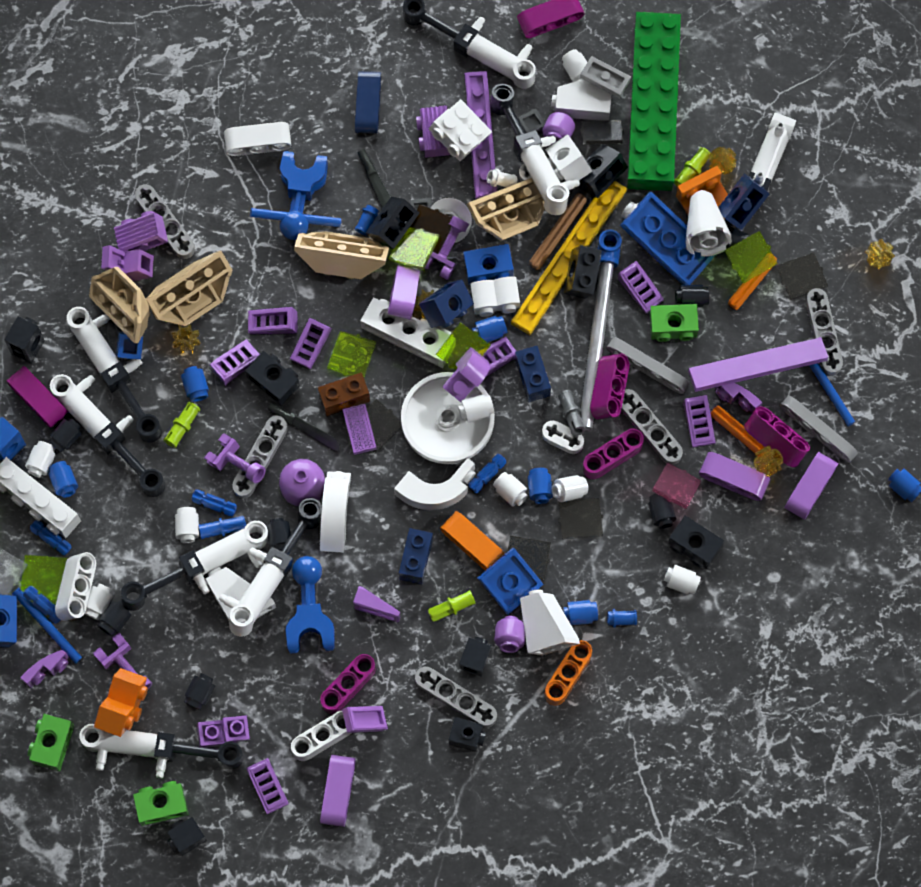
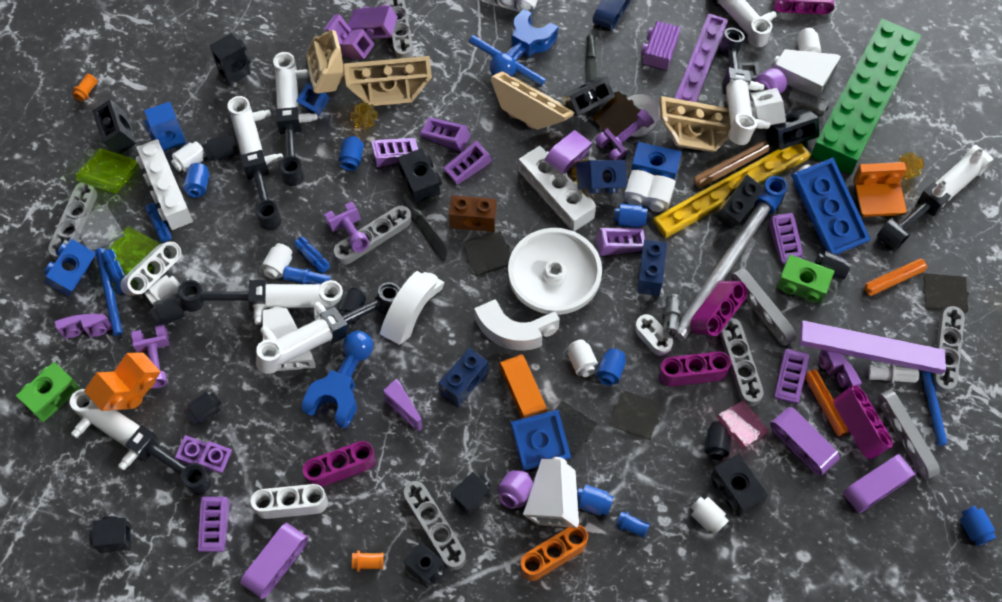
camera: 25 degrees right, 10 degrees down
magenta beam [6,366,68,428] -> none
bright green brick [133,781,189,826] -> none
lime pin [163,402,200,448] -> none
medium lavender cylinder [279,459,325,506] -> none
clear neon green piece [327,331,376,377] -> none
medium lavender tile [342,706,388,733] -> none
medium lavender tile [343,404,376,455] -> none
blue pin [354,205,379,236] -> none
clear neon green piece [389,227,439,270] -> none
lime axle [428,590,476,622] -> none
white plate [429,99,492,161] -> none
clear neon green piece [436,322,491,370] -> none
medium lavender brick [443,347,490,402] -> none
white brick [458,394,494,423] -> none
blue axle [468,454,506,493] -> none
white pin [487,169,517,187] -> none
white brick [552,475,588,502] -> none
light grey plate [580,56,631,98] -> none
lime pin [674,147,712,186] -> none
white cone [685,190,732,256] -> none
dark blue brick [718,173,770,230] -> none
clear neon green piece [725,231,778,283] -> none
clear yellow gear [754,446,783,477] -> none
none -> orange pin [352,550,384,572]
none -> white axle [868,364,919,383]

